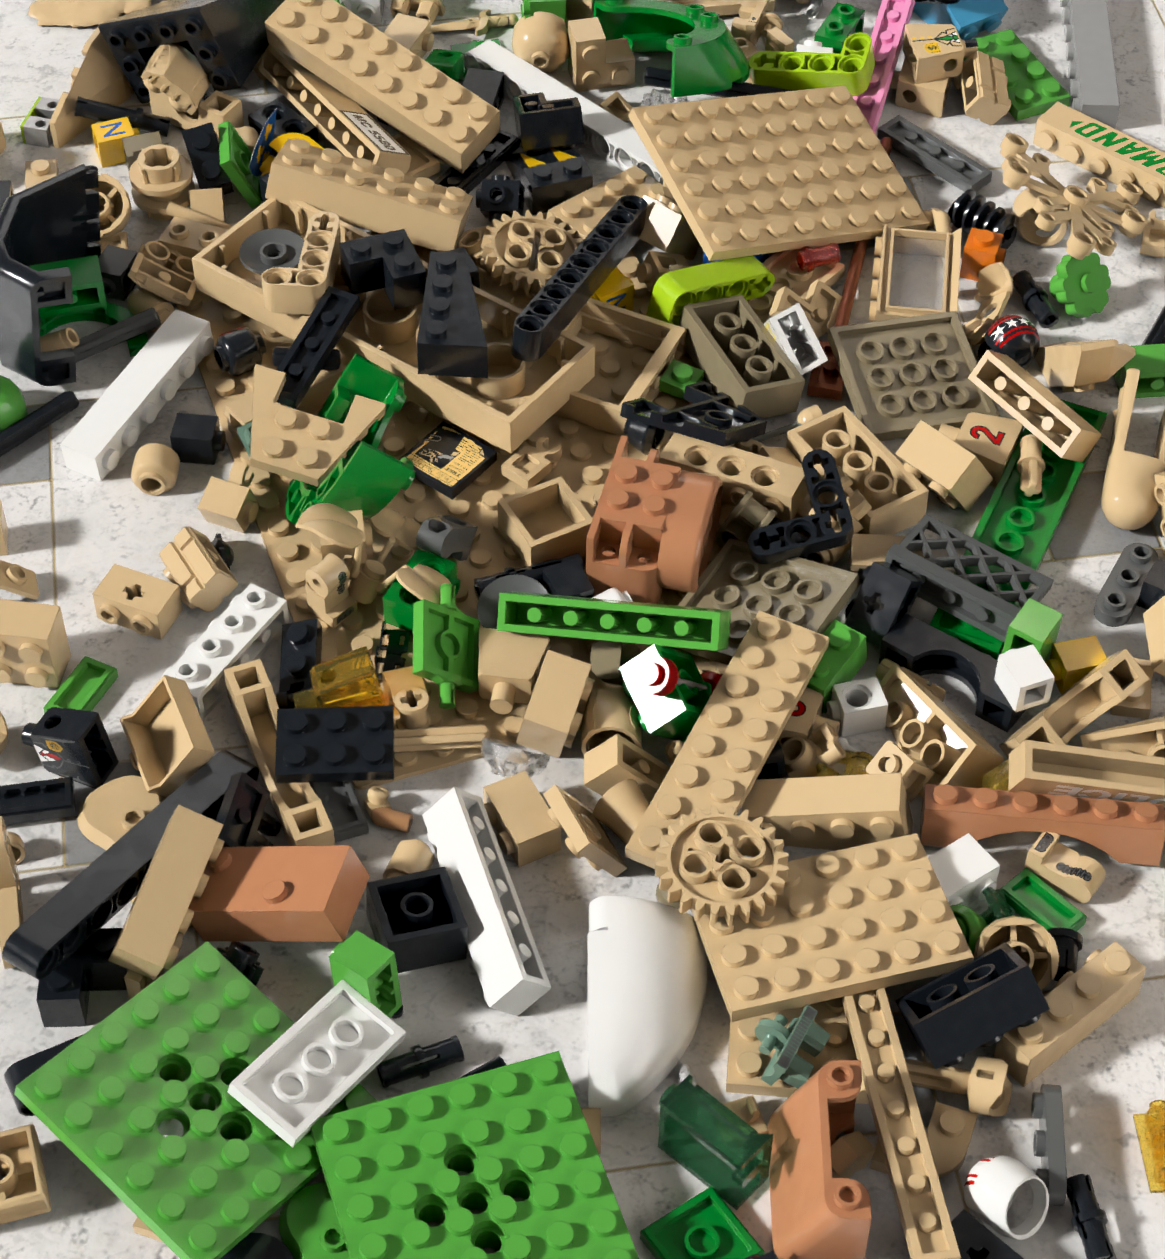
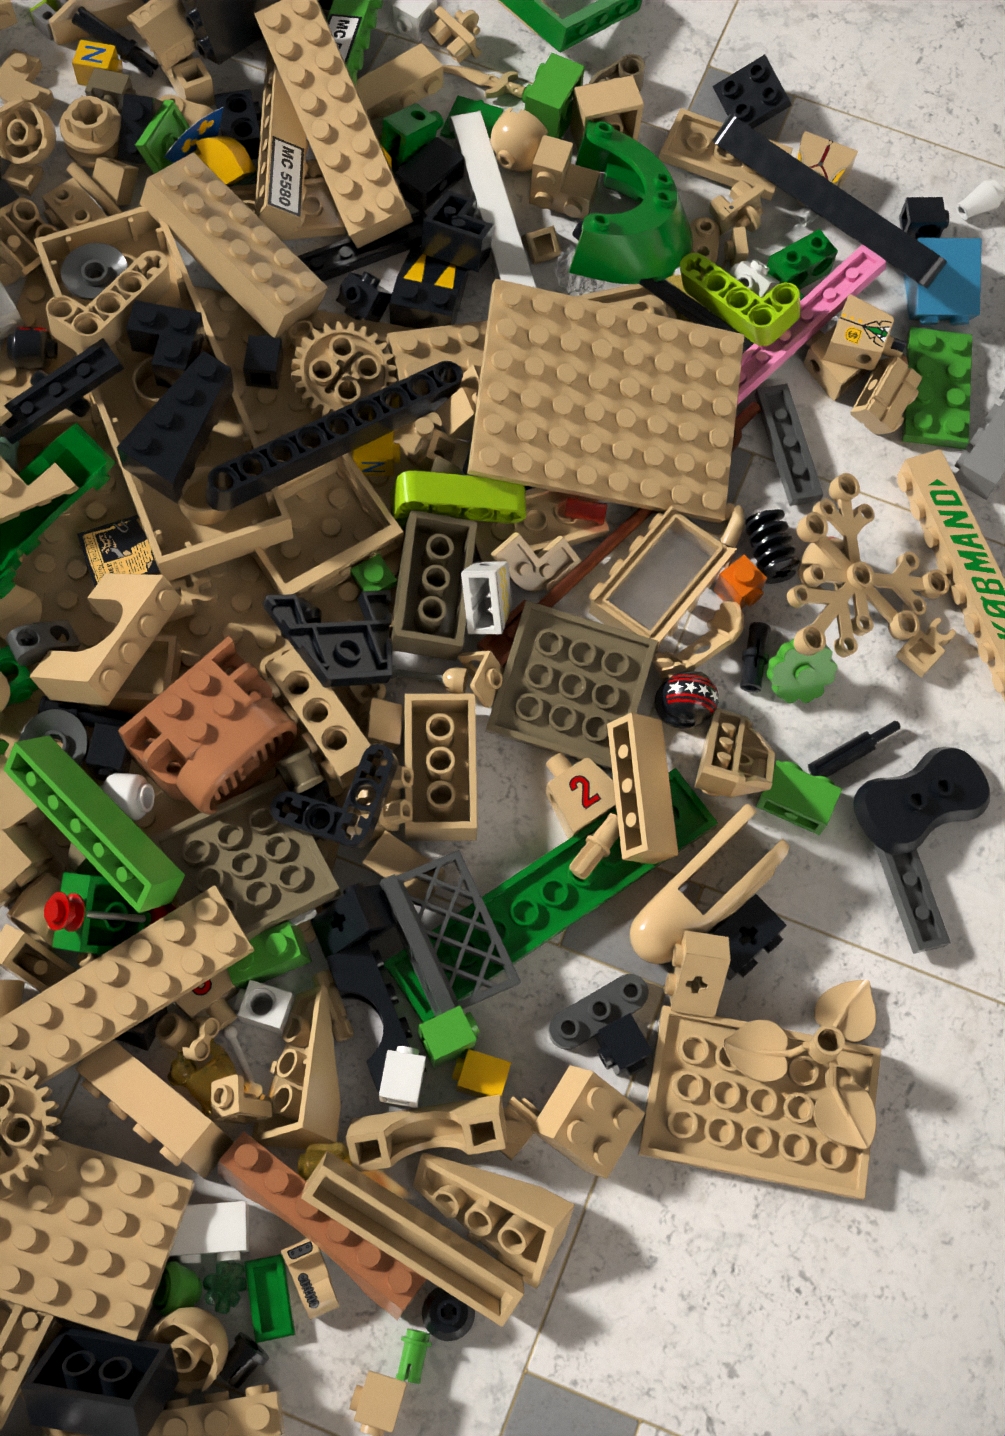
camera: 25 degrees right, 20 degrees up
tan brick [895,420,993,512] -> none
none -> tan arch [30,573,182,706]
none -> tan bracket [458,651,504,708]

